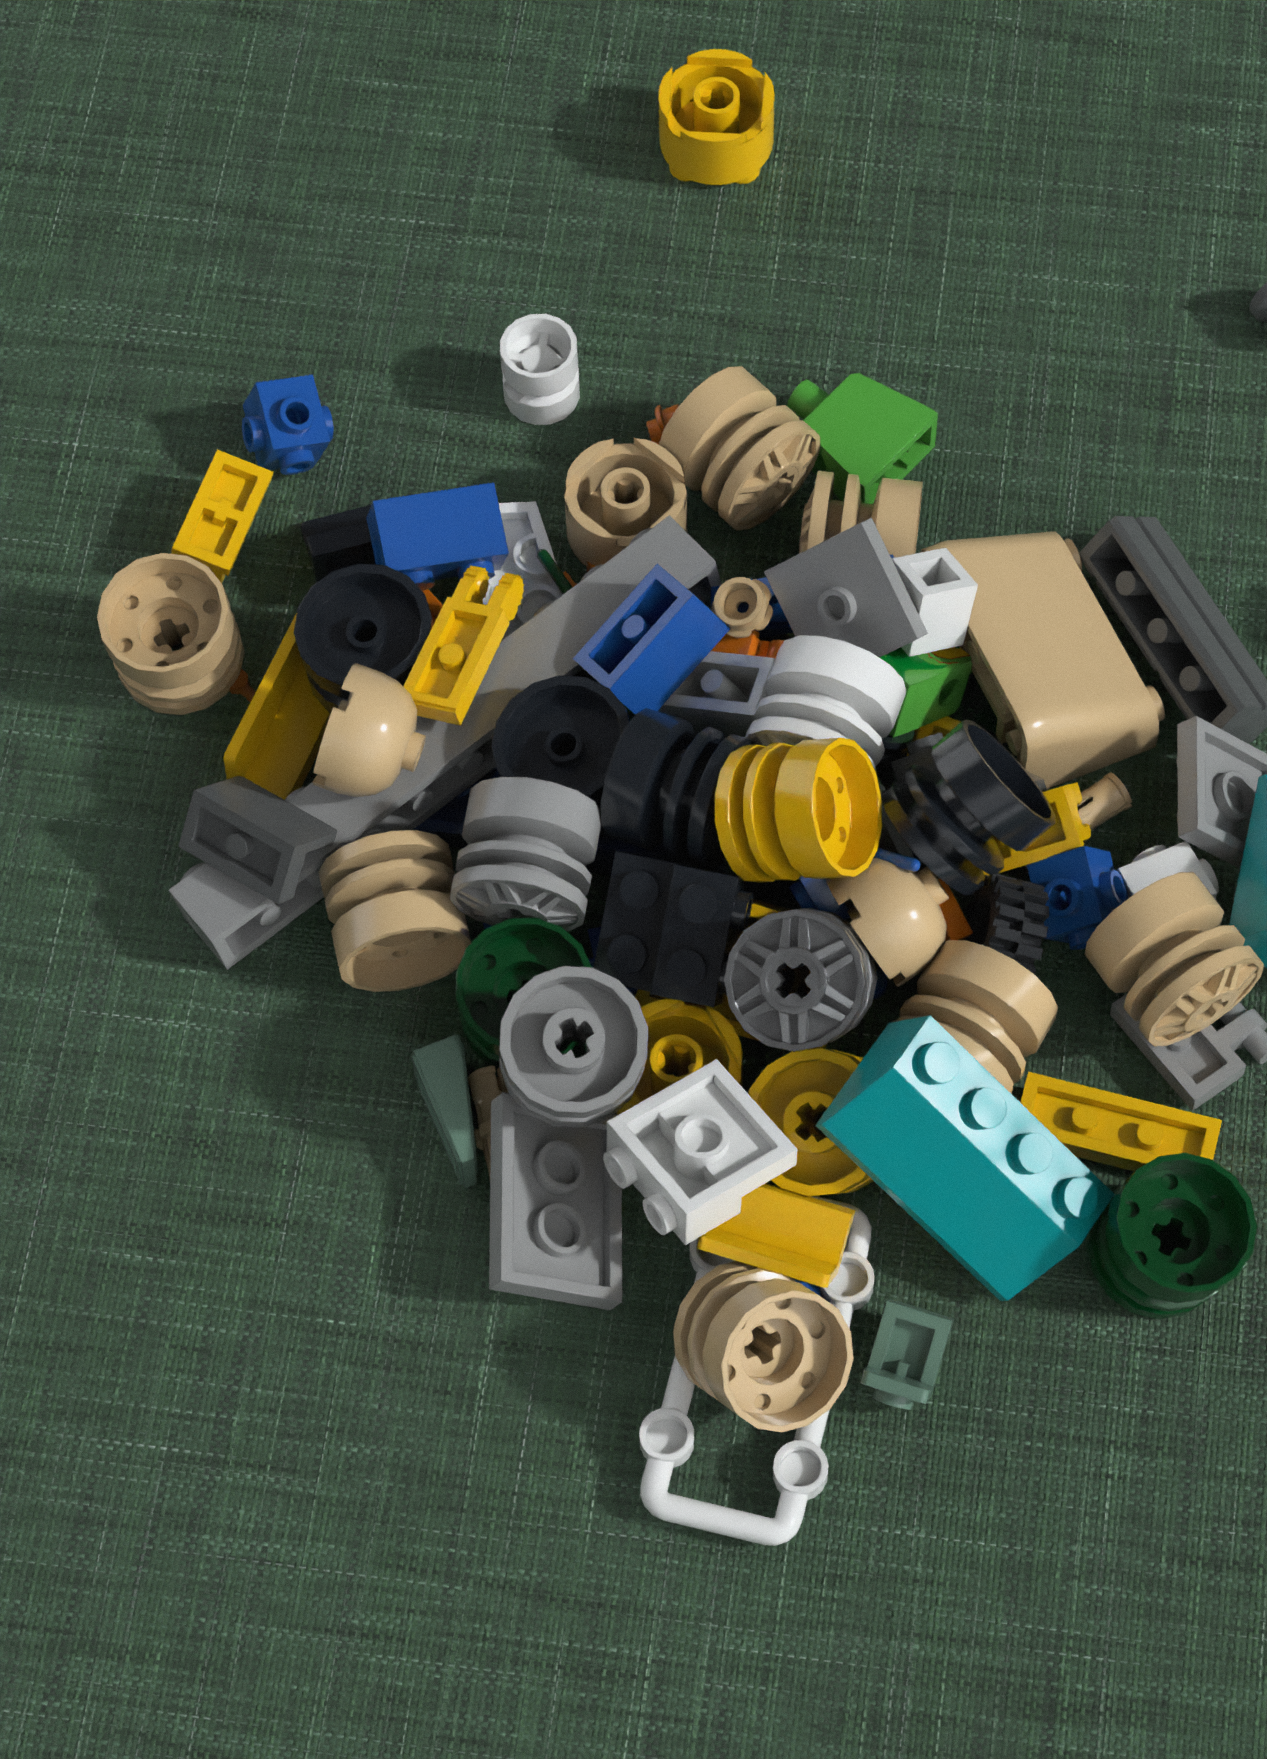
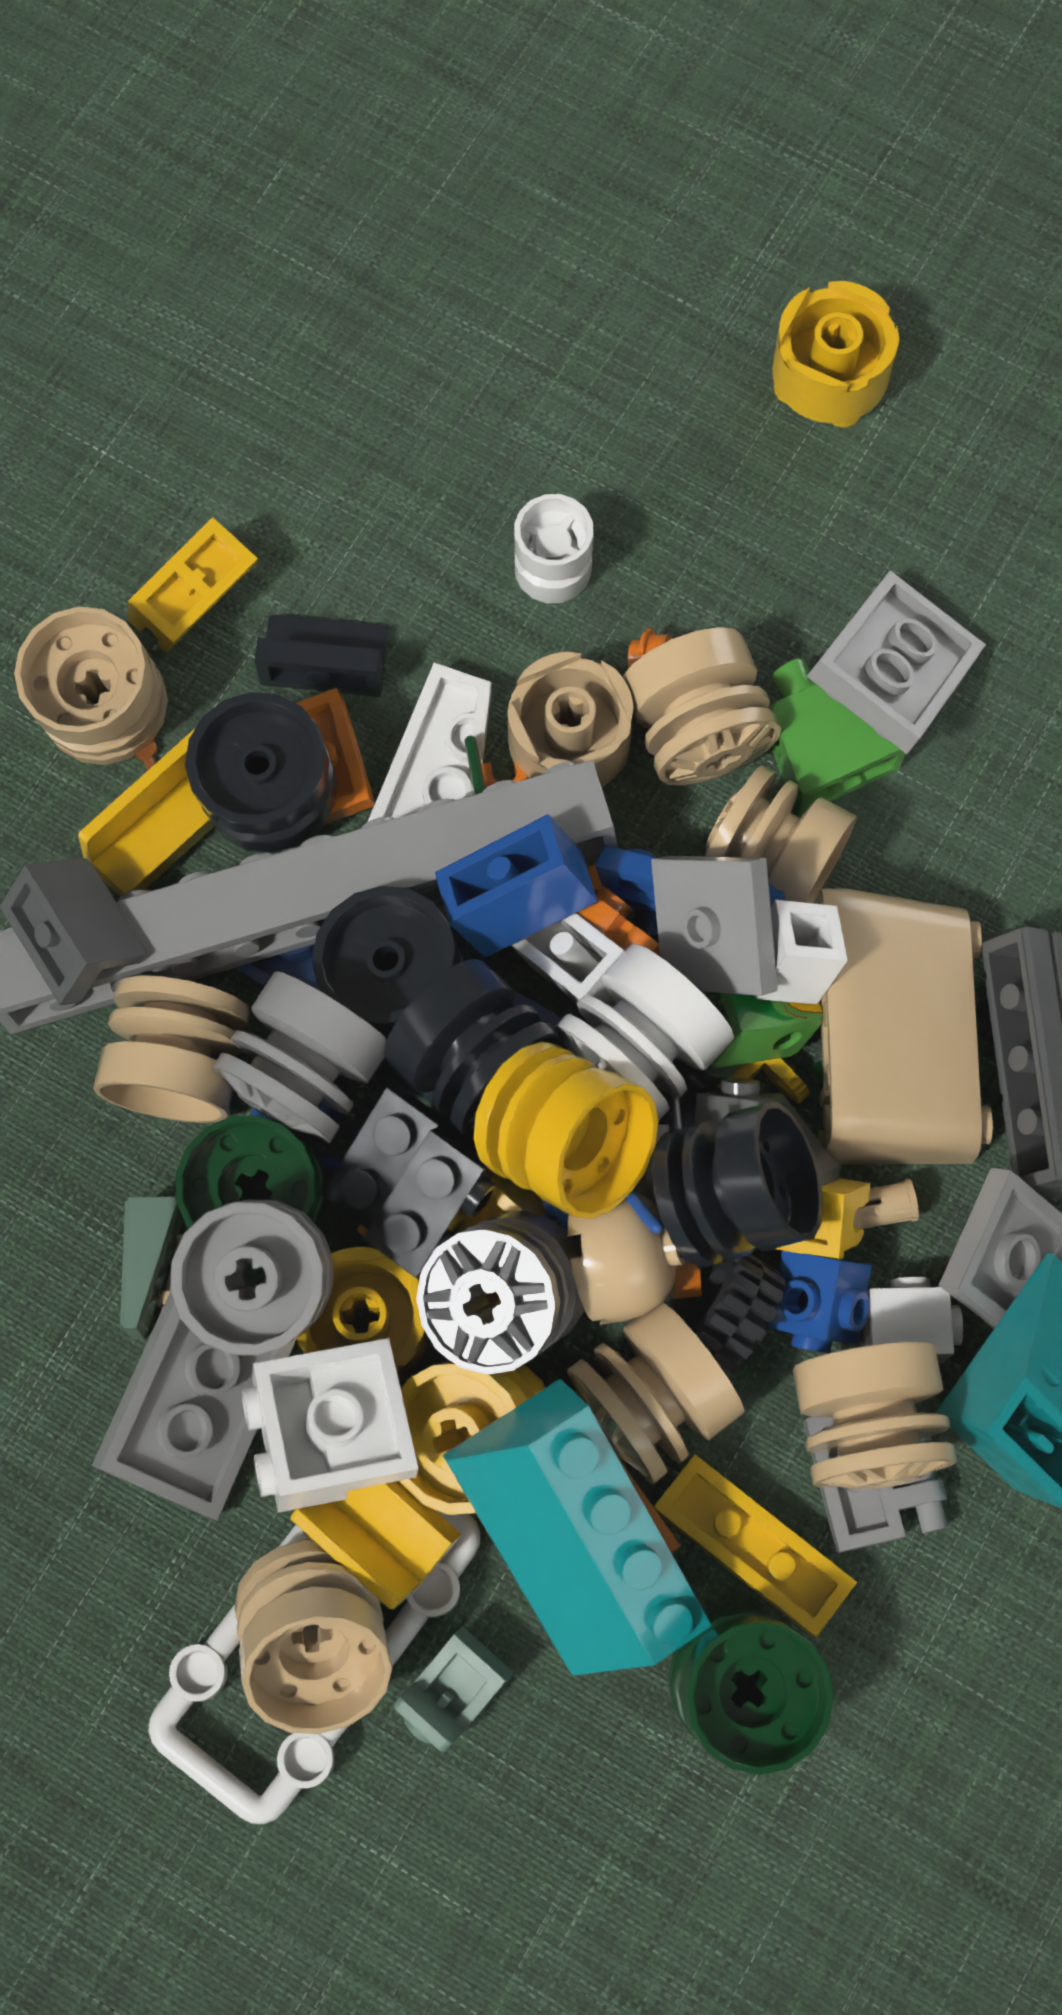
camera: 20 degrees right, 10 degrees up
blue brick [242,375,334,475] -> none
tan cylinder [313,663,426,797] -> none
blue brick [367,482,509,591] -> none
yellow hinge [403,565,524,726] -> none
tan plate [712,577,773,638] -> none
none -> light grey plate [807,570,986,754]

